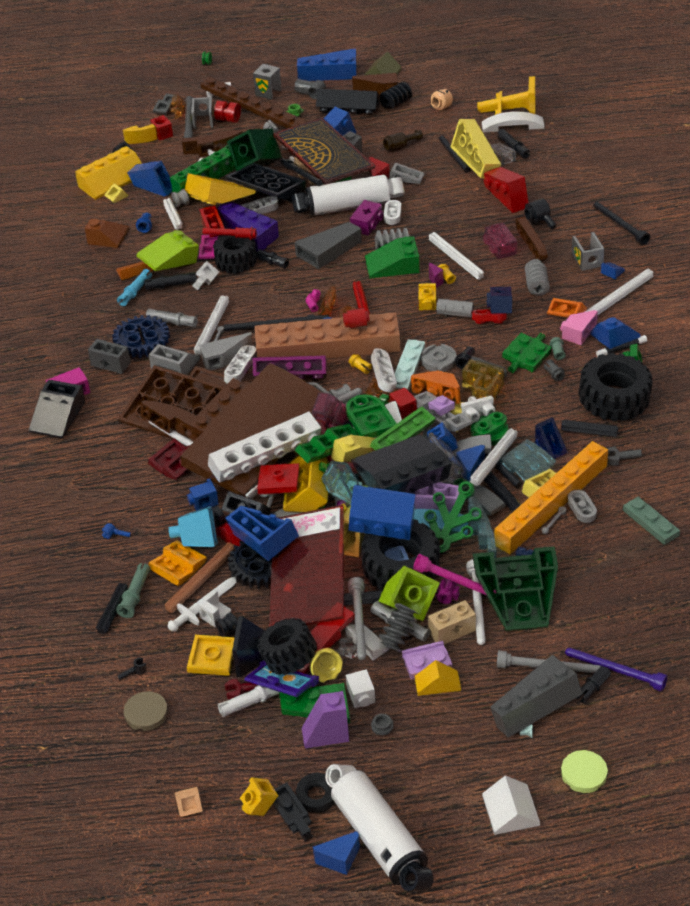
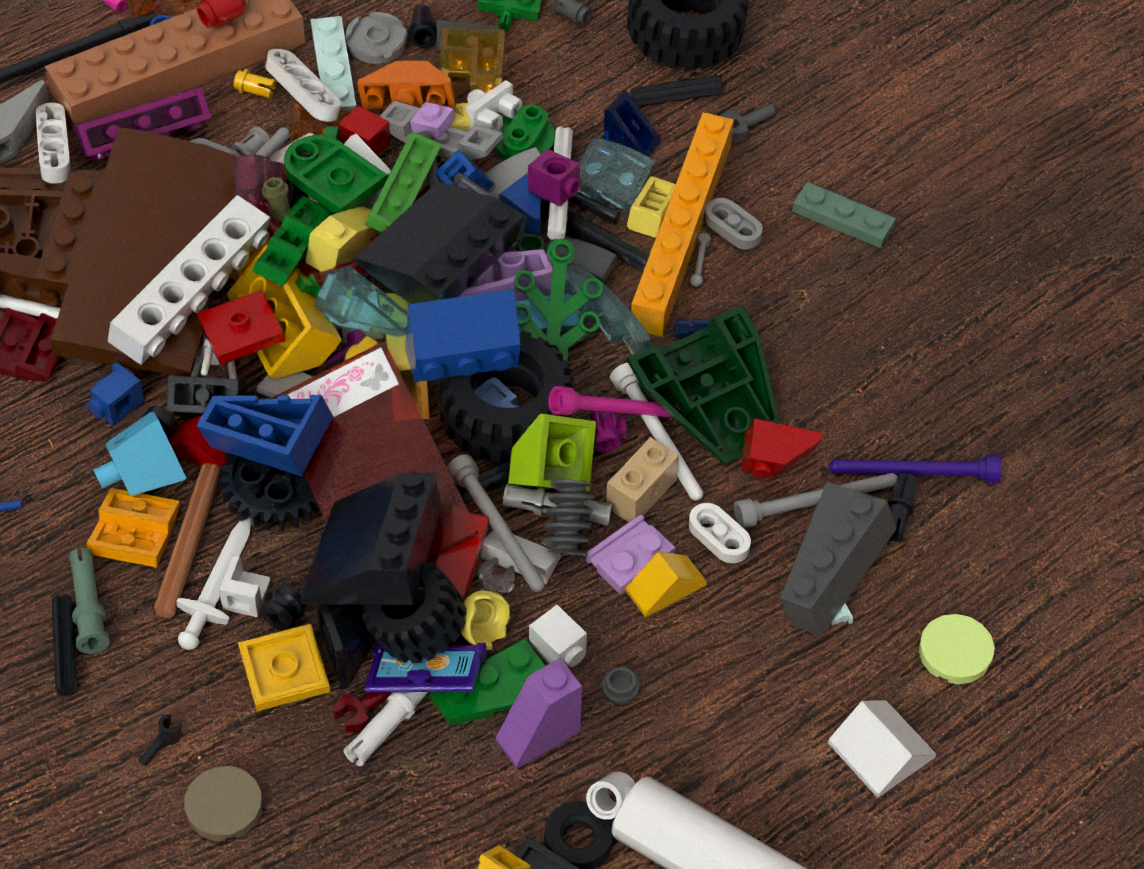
camera: 30 degrees left, 10 degrees up
none -> olive pin [262,178,291,222]
none -> black slope [301,472,442,605]
none -> magenta brick [528,149,581,206]
none -> white plate [689,503,751,563]
none -> red slope [741,419,823,478]

